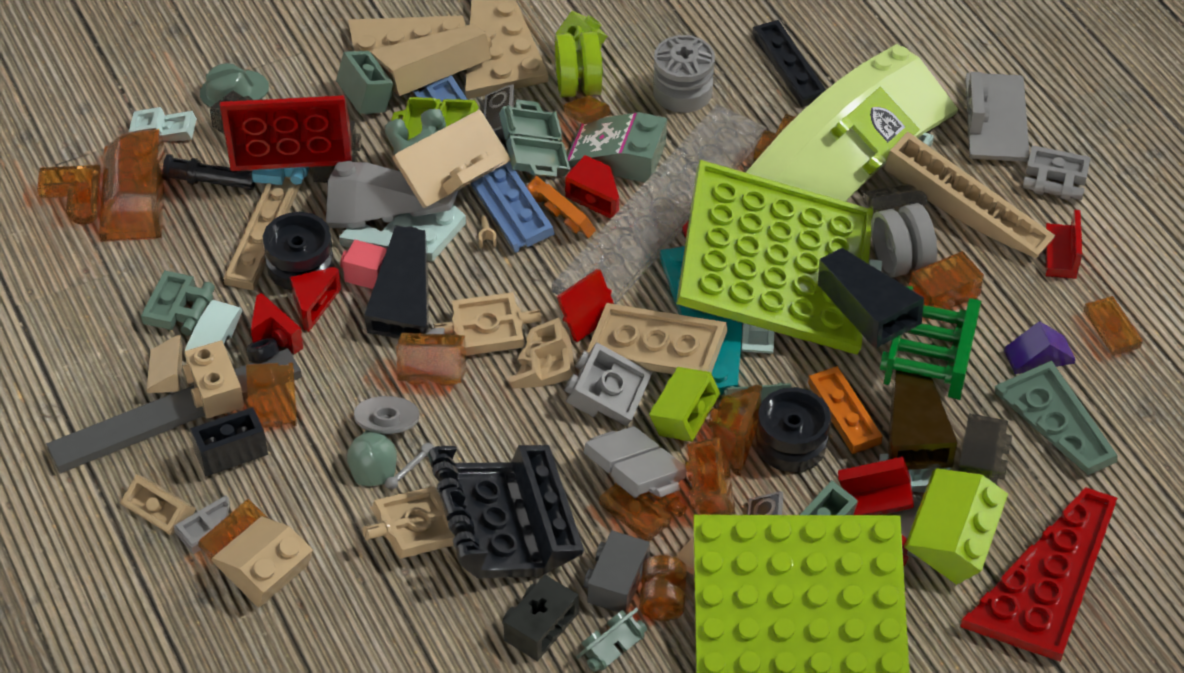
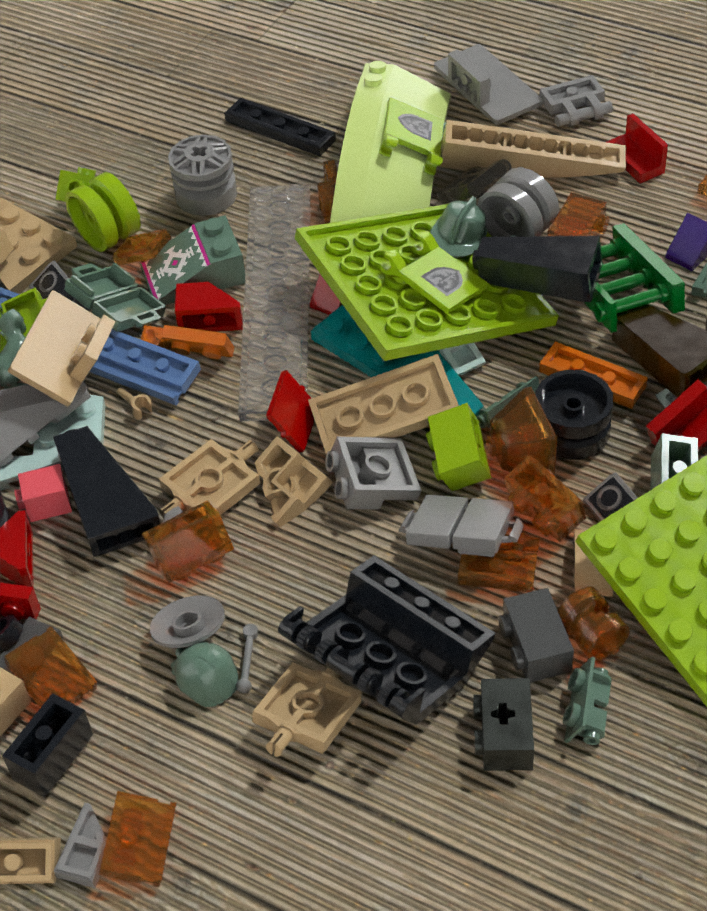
camera: 30 degrees left, 0 degrees up
tan slope [211,516,313,608] -> none
none -> lime flag [380,231,489,314]
none -> sand green piece [430,196,487,258]

